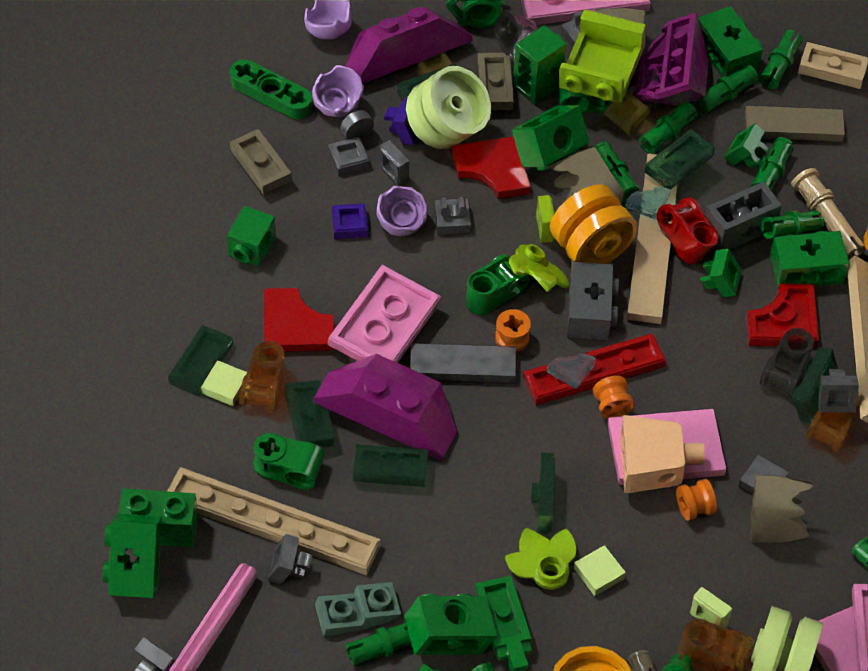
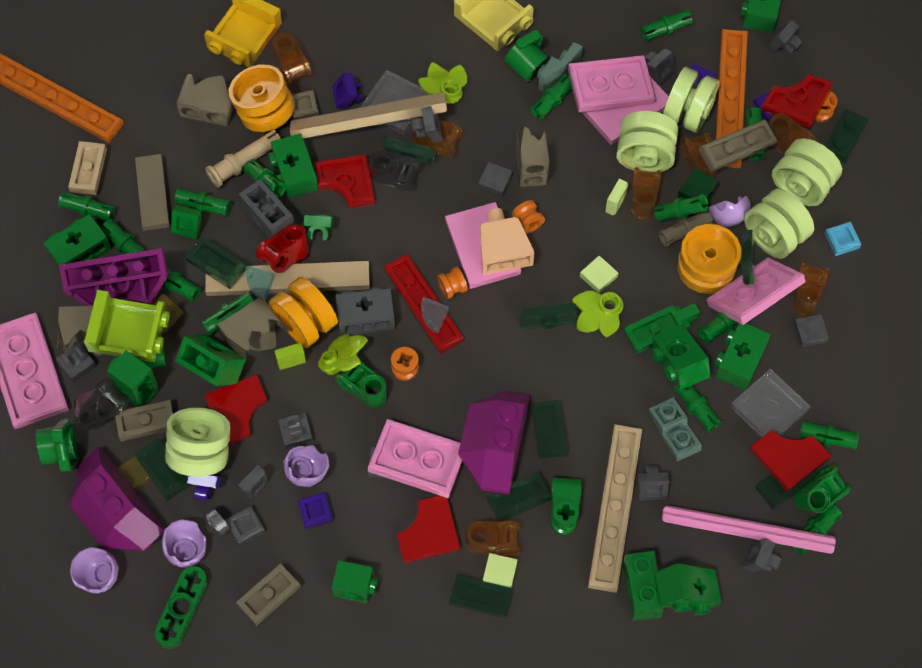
camera: 100 degrees left, 10 degrees up
flat silver tile [410,344,516,383] -> none

